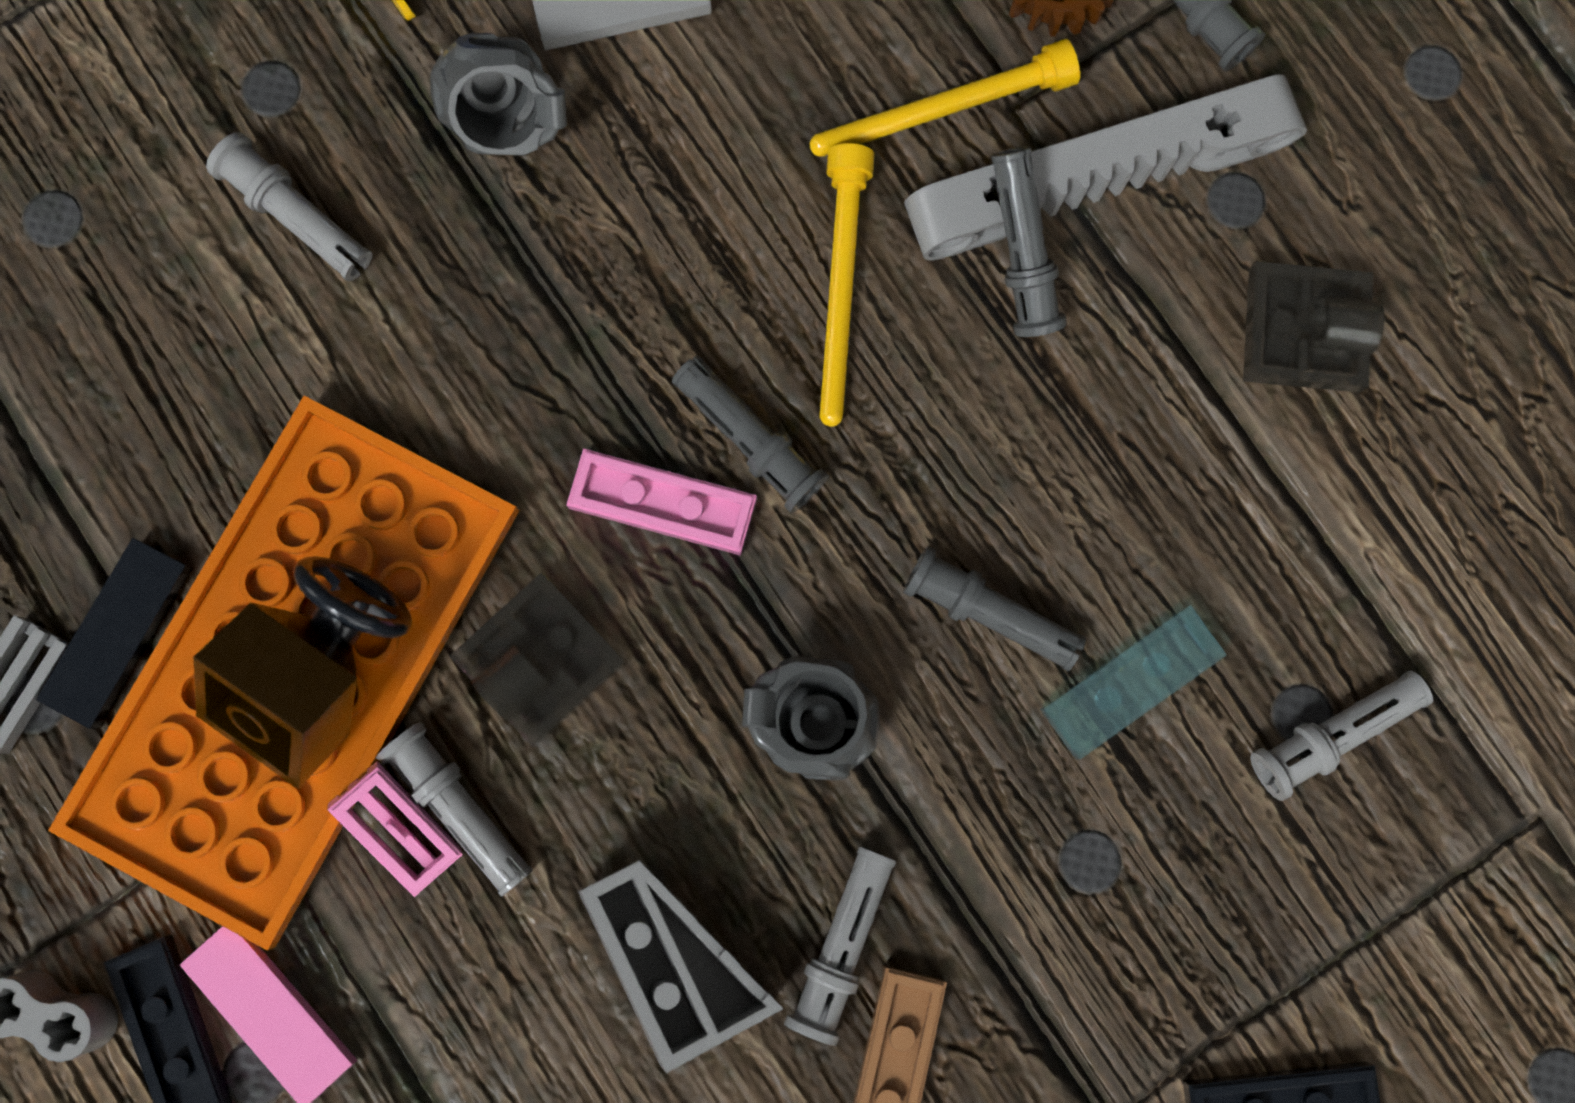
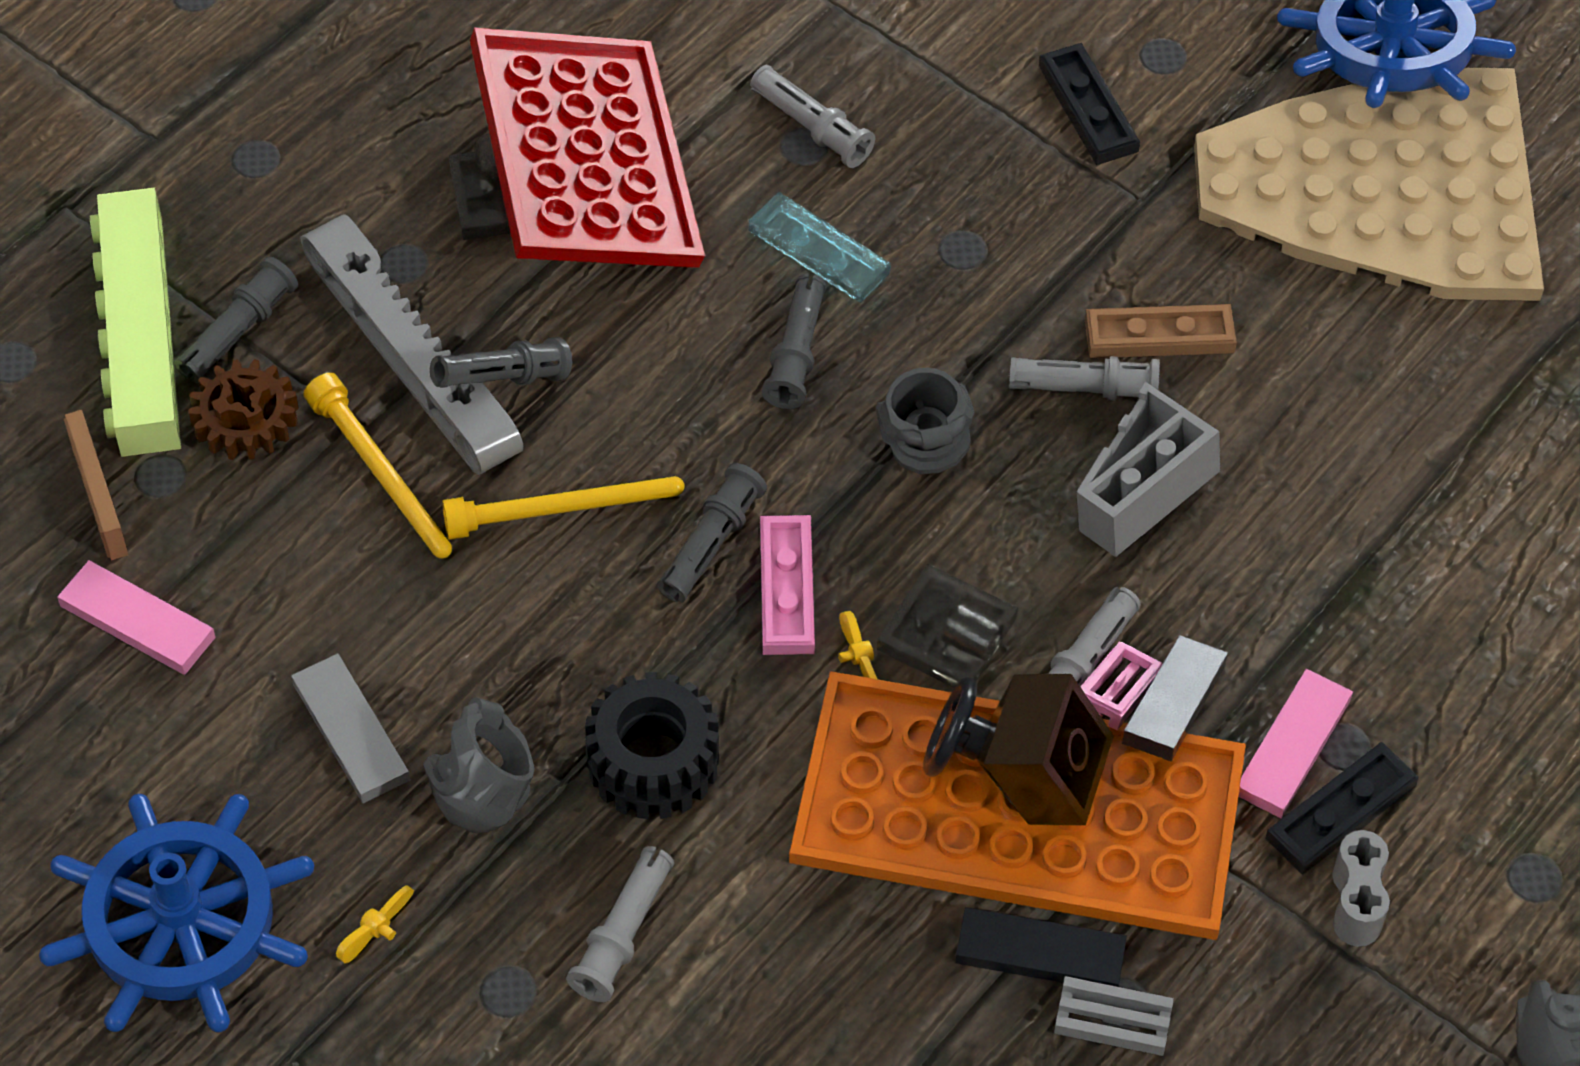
camera: 100 degrees left, 25 degrees down
none -> plate [470,27,705,268]
none -> black tyre [585,672,719,819]
none -> yellow piece [838,611,877,679]
none -> tile [1122,635,1228,762]

